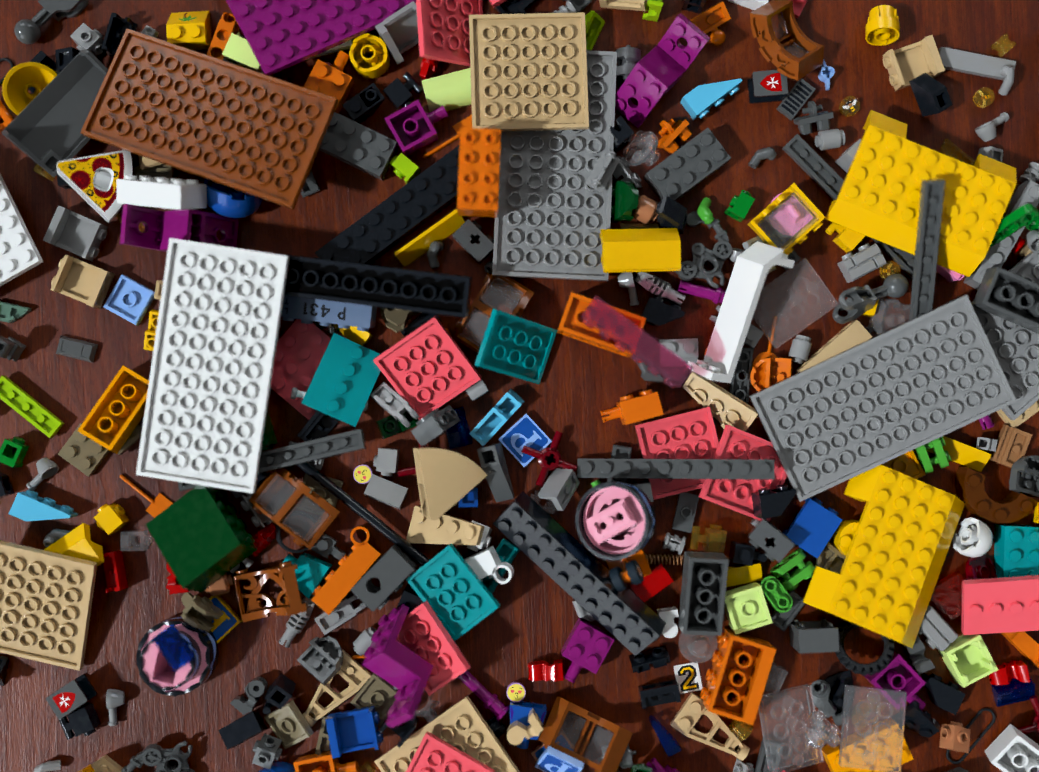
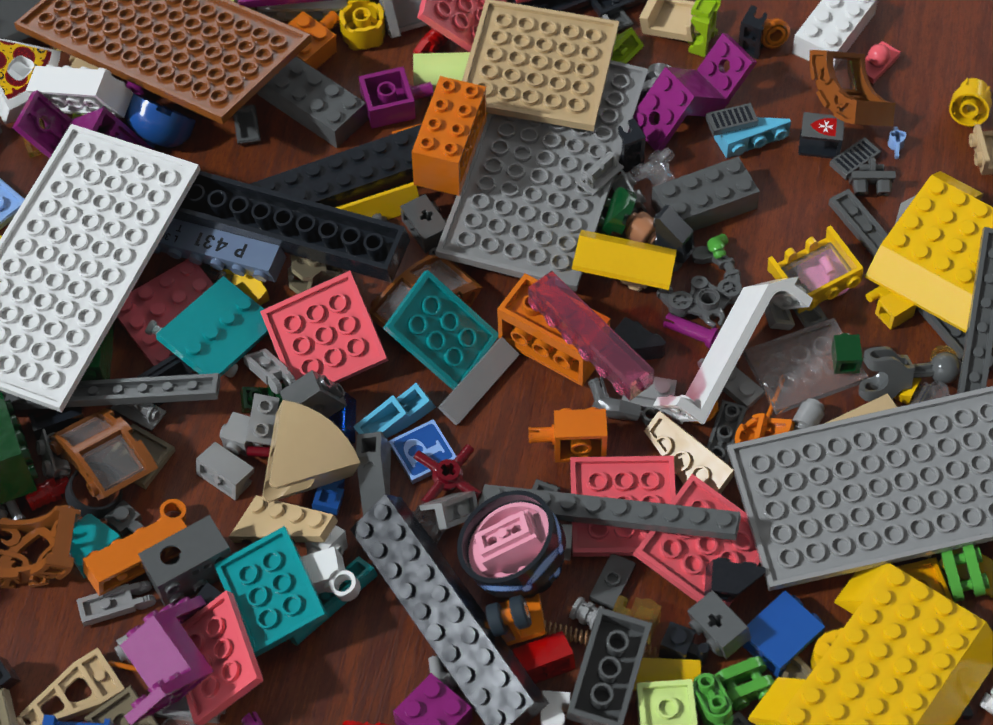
camera: 15 degrees right, 30 degrees down
light grey hinge [279,596,315,648] -> none
black piece [297,462,430,566] -> none
dark grey slope [297,636,343,686] -> none
black slope [343,83,385,124] -> none
light yellow tile [353,464,373,484] -> none
black brick [383,72,423,110] -> none
lime brick [389,153,421,184] -> none
light grey brick [466,379,489,401] -> none
light grey bar [618,272,639,306] -> none
light grey hinge [634,272,686,306] -> none
orange hips [655,119,692,154] -> none
orange plate [689,1,731,45] -> none
green brick [724,190,755,222] -> none
dark grey arm [748,147,777,169] -> none
light grey brick [815,128,845,151] -> none
light grey brick [837,243,887,283] -> none
clear yellow tile [839,96,860,117] -> none
none -> light grey hinge [246,393,280,447]
none -> light grey tile [438,337,520,425]
none -> dark grey tile [706,103,758,136]
none -> dark green brick [831,333,863,374]

